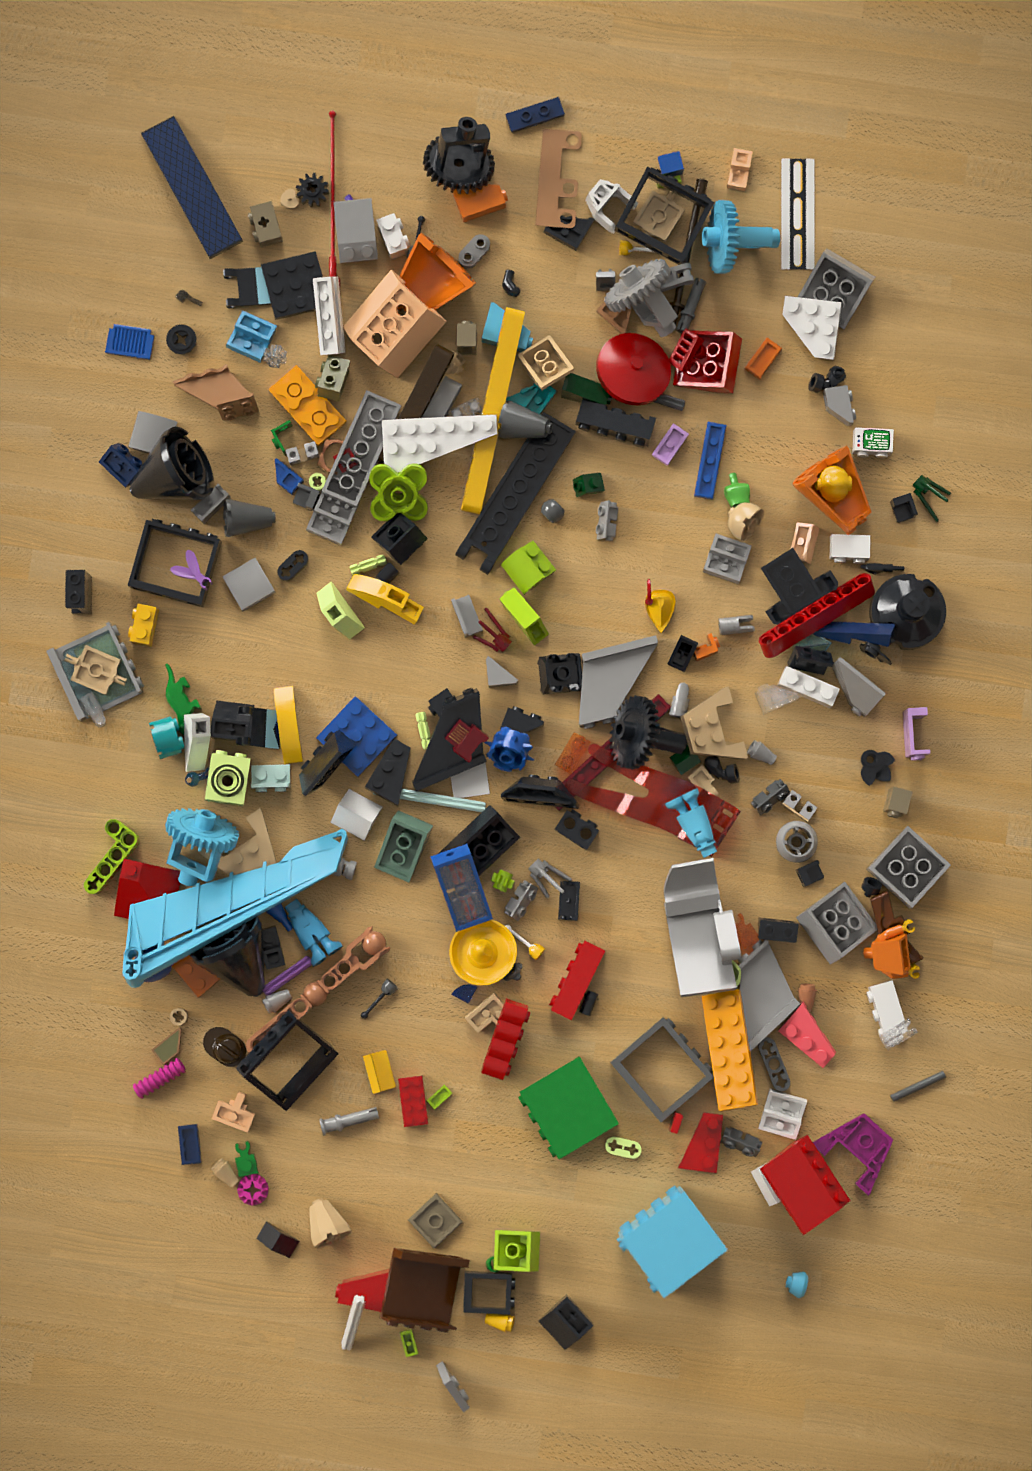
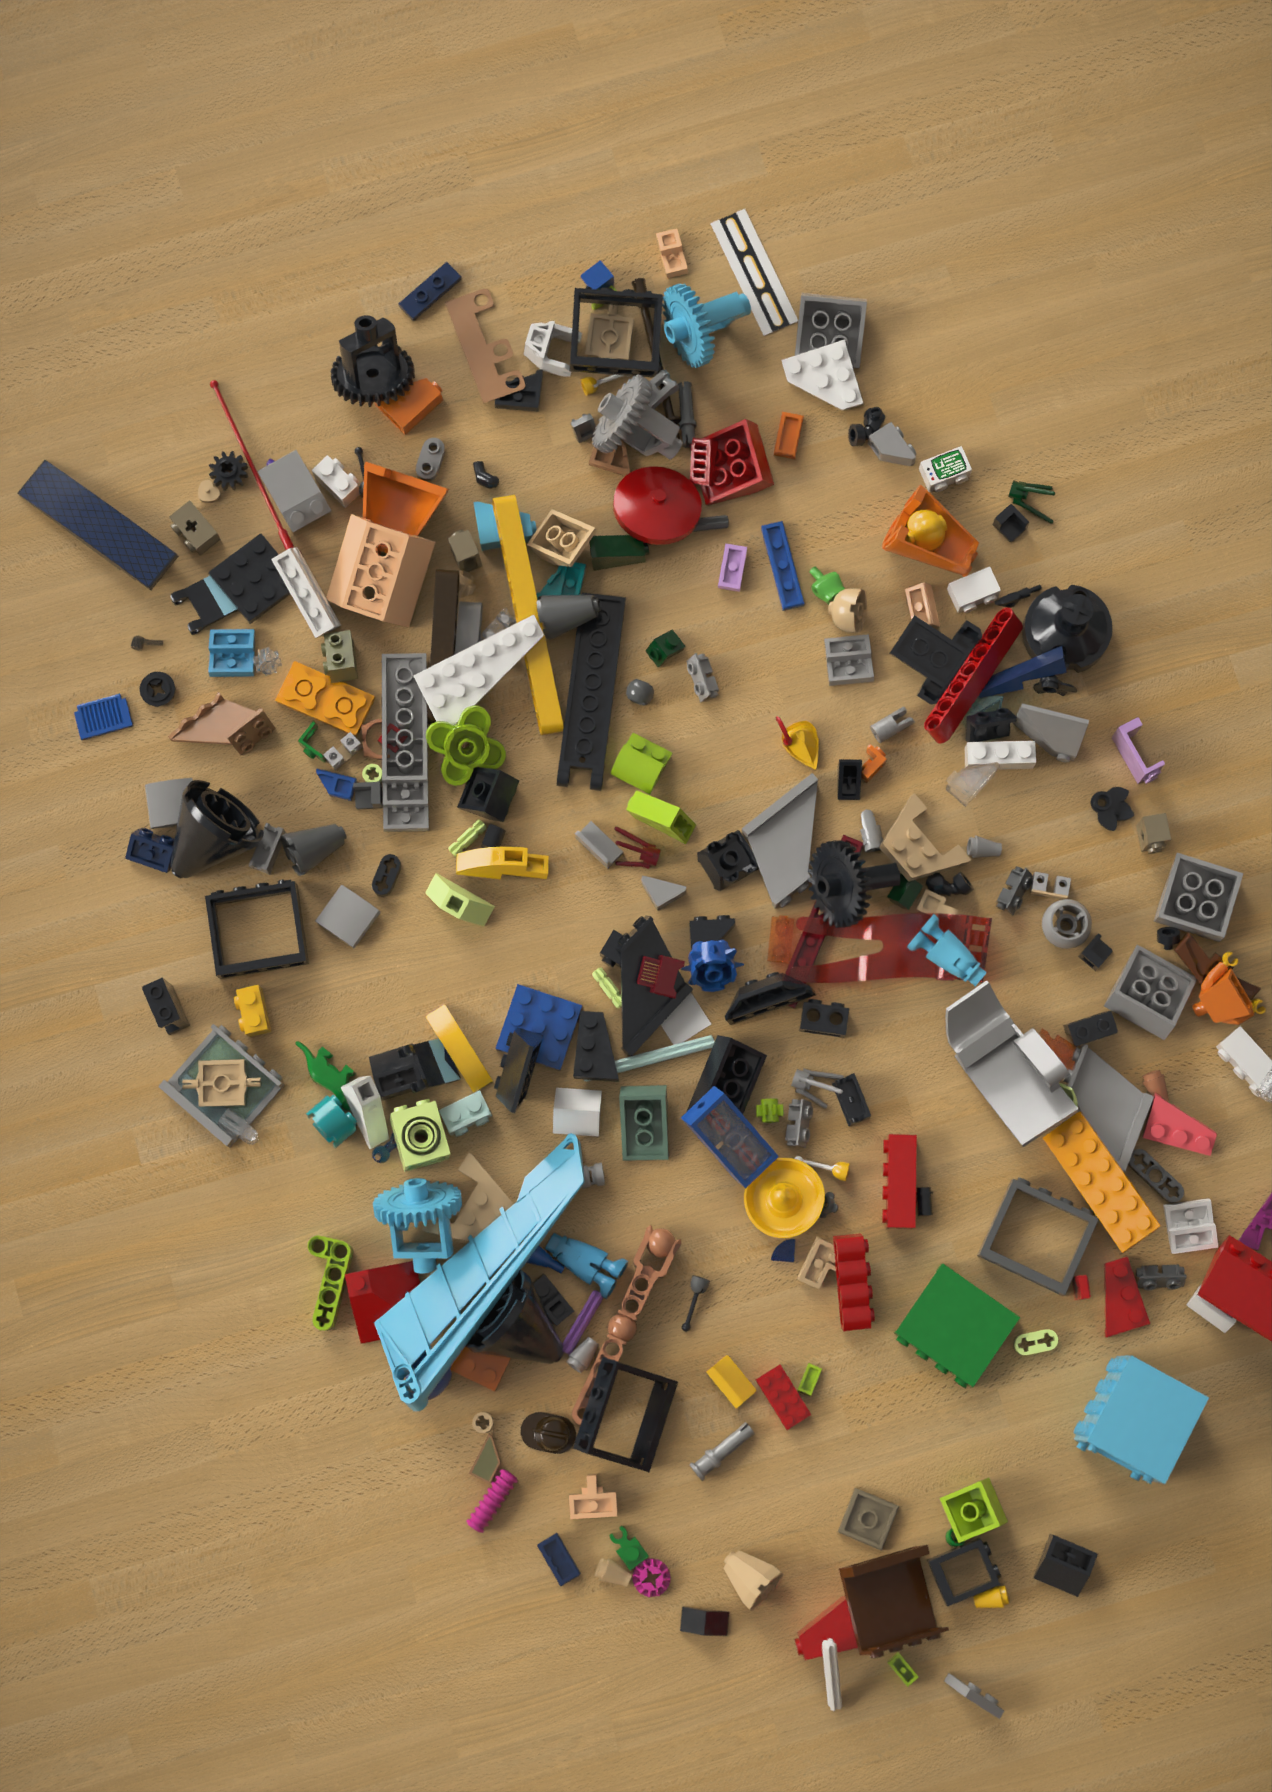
camera: 20 degrees left, 5 degrees down
medium lavender piece [170,550,213,590] -> none
black wedge [576,400,656,448] -> none

